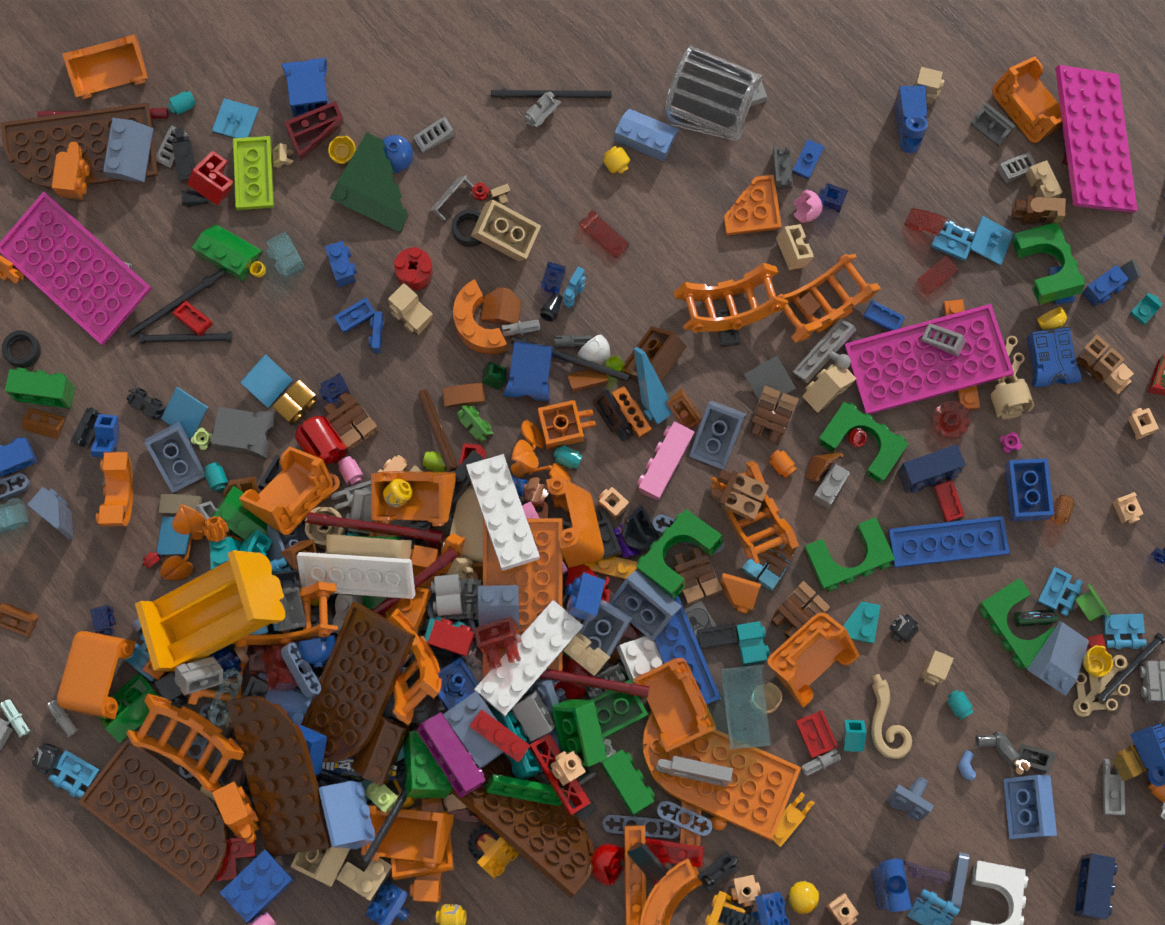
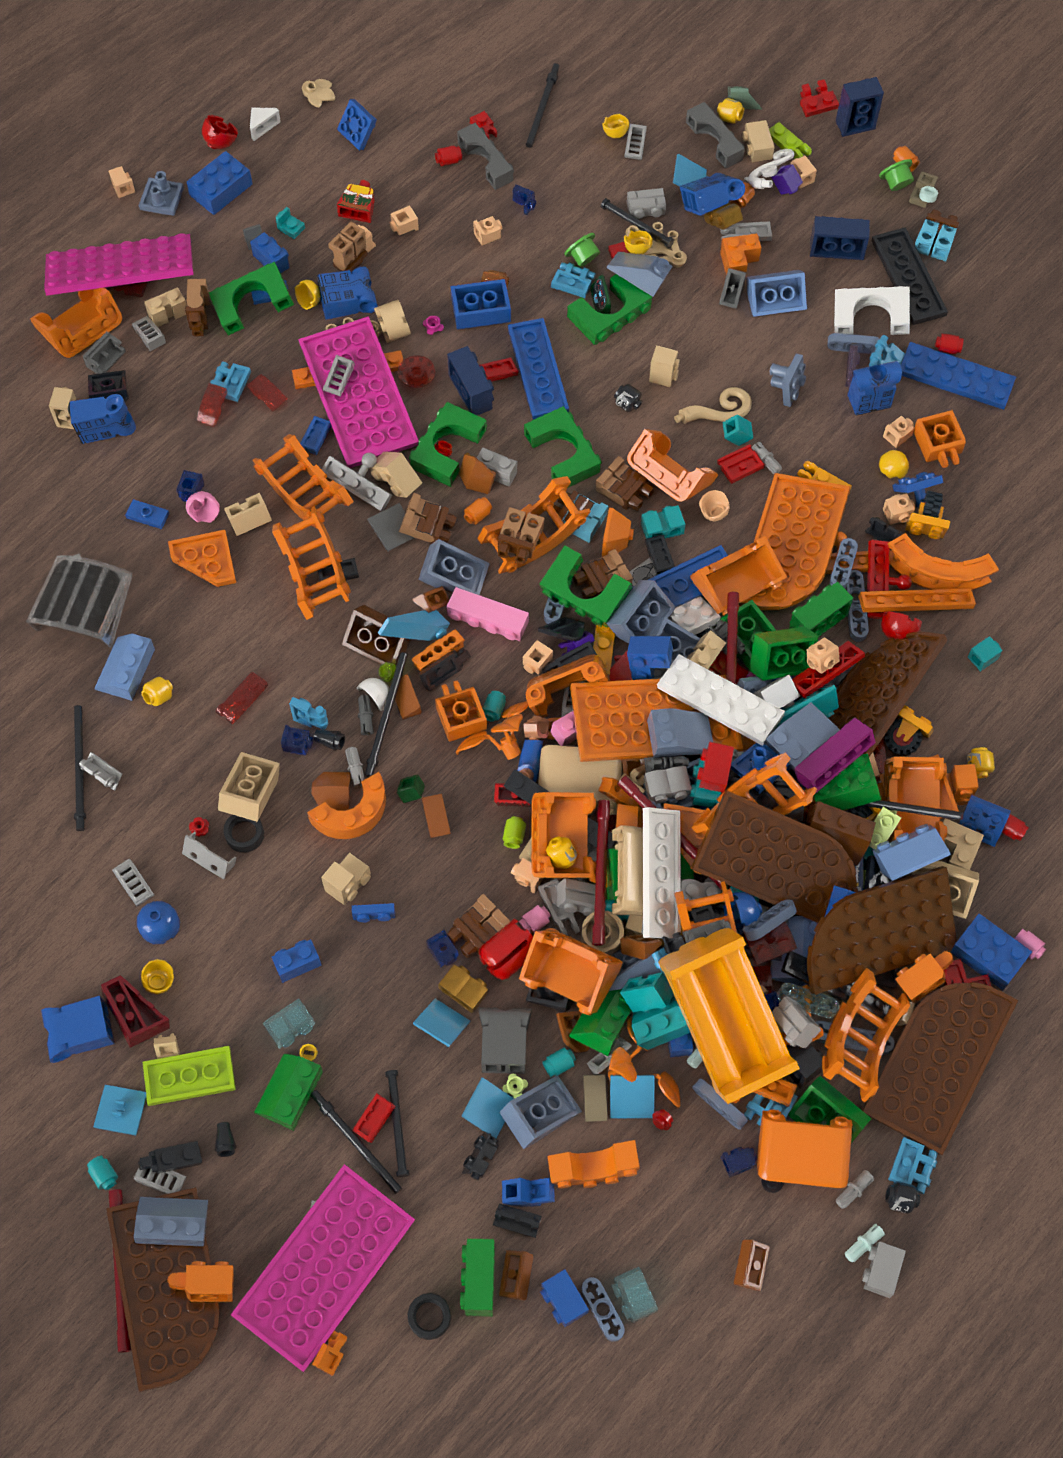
camera: 95 degrees left, 10 degrees down
sand blue slope [27,487,73,541] -> none
orange windscreen [62,34,148,99] -> none
red brick [187,151,233,206] -> none
orange gear [202,516,229,542] -> none
dark green slope [330,133,408,233] -> none
blue plate [334,298,374,334] -> none
red brick [394,247,433,290] -> none
reddish brown axle [418,389,458,472] -> none
bright green hinge [457,406,494,443] -> none
white plate [466,454,540,571] -> none
red plate [469,709,530,762] -> none
clear red brick [473,617,522,669] -> none
green plate [485,774,567,806] -> none
tan tile [489,184,511,204] -> none
blue piece [503,342,553,403] -> none
black slope [627,842,668,881] -> none
light grey hinge [656,756,733,787] -> none
clear light blue hinge [721,664,772,750] -> none
dark grey hinge [772,146,793,189] -> none
dark orange slope [798,292,821,316] -> none
teal wing [843,601,881,644] -> none
teal brick [946,689,974,720] -> none
medium blue arm [958,750,976,781] -> none
dark azure piece [969,216,1013,265] -> none
dark grey arm [975,731,1030,775] -> none
dark azure plate [1102,614,1147,650] -> none
none -> black slope [88,370,129,402]
none -> orange brick [720,233,761,275]

